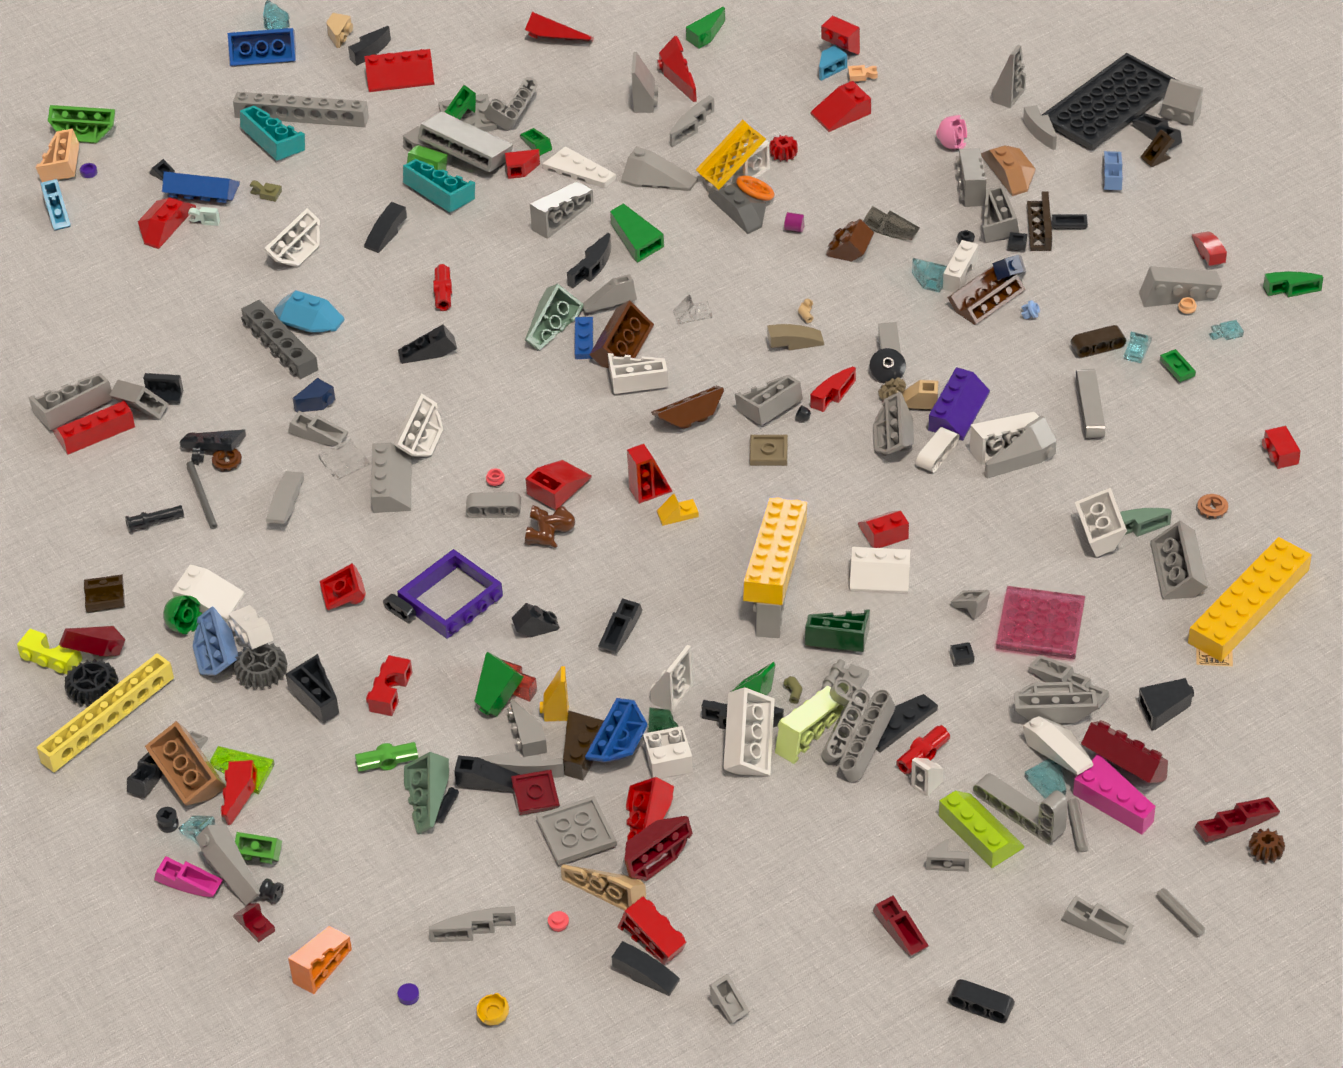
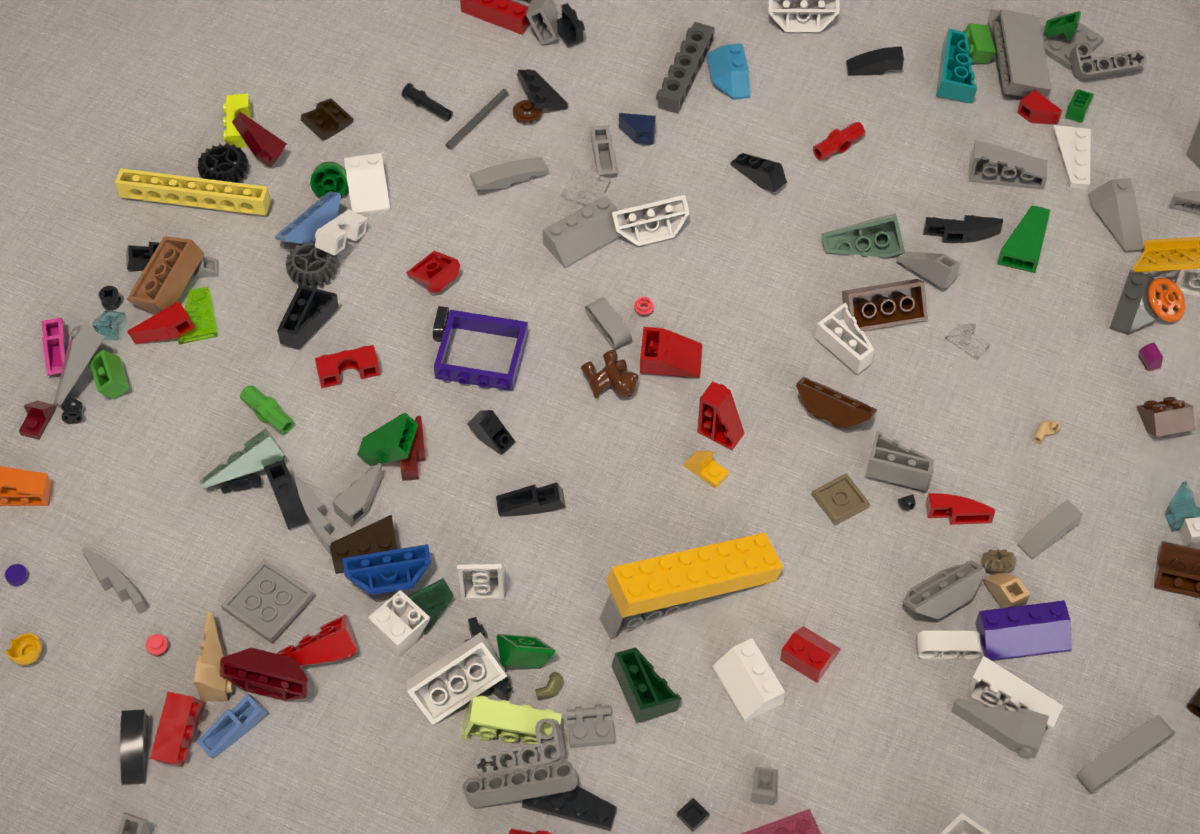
camera: 55 degrees right, 10 degrees up
black plate [191,446,204,465] -> none
dark red plate [511,770,560,816] -> none
yellow slope [540,666,569,722] -> none
blue plate [575,317,593,360] -> none
dark tan slope [767,324,824,351] -> none
black dish [869,348,906,383] -> none
none -> medium blue slope [197,694,269,758]

